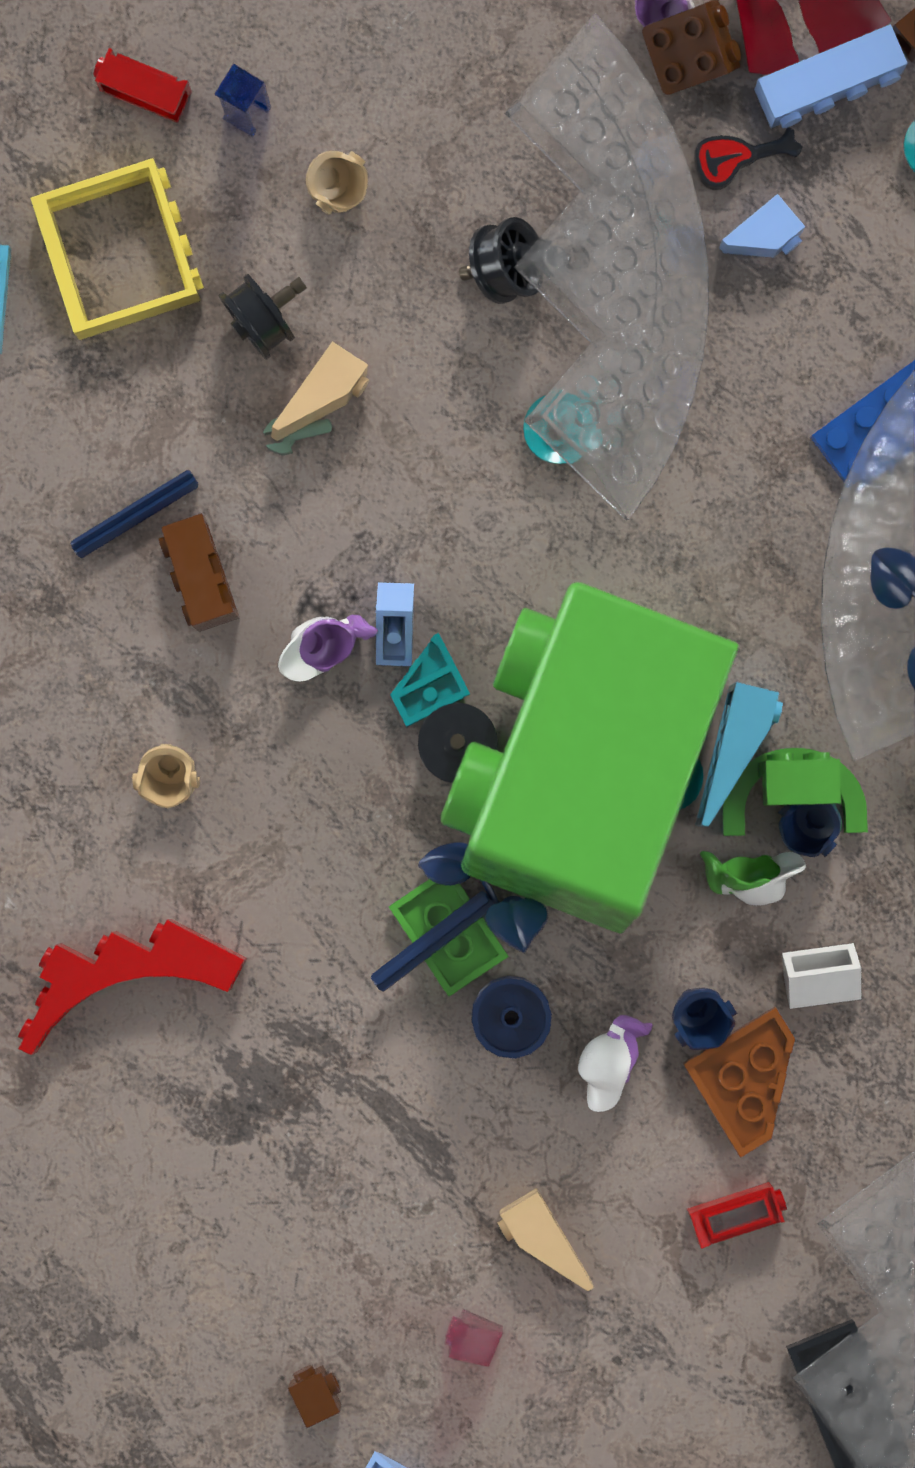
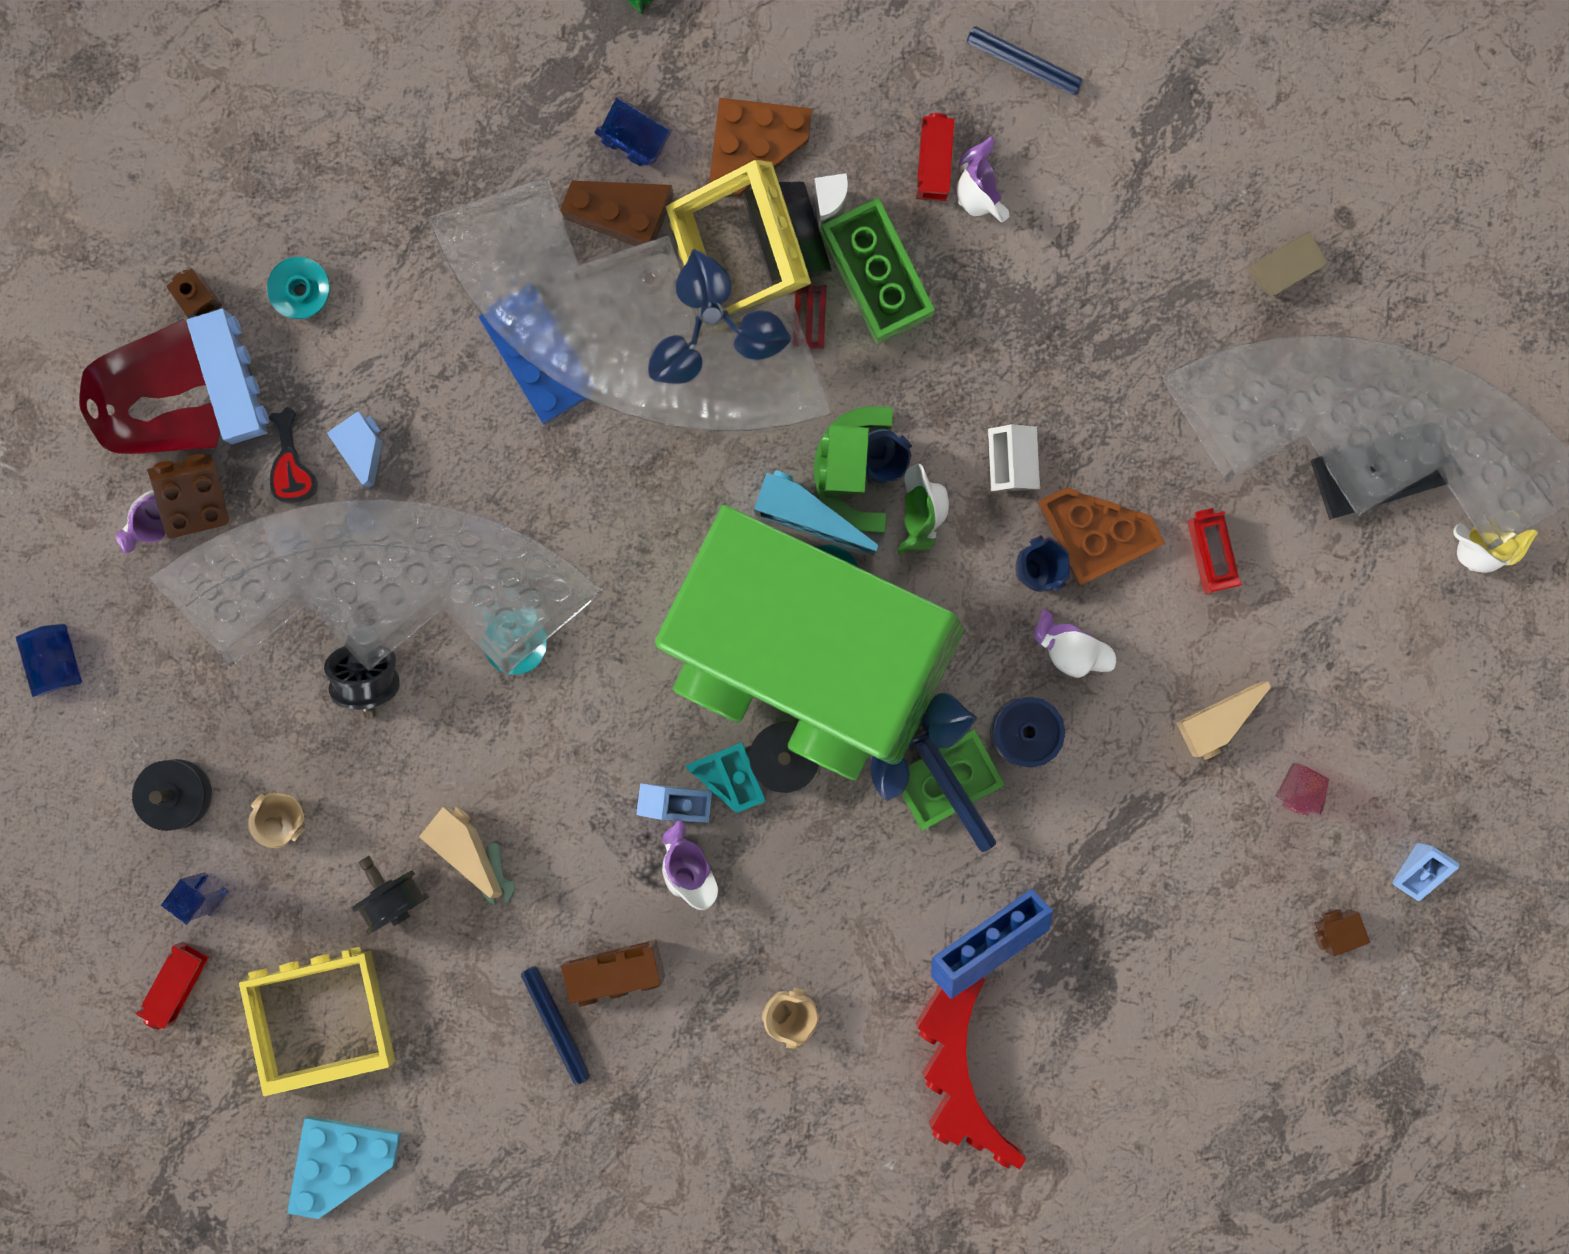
camera: 90 degrees left, 0 degrees up
none -> black wheel [132,759,212,831]
none -> blue brick [931,889,1053,999]

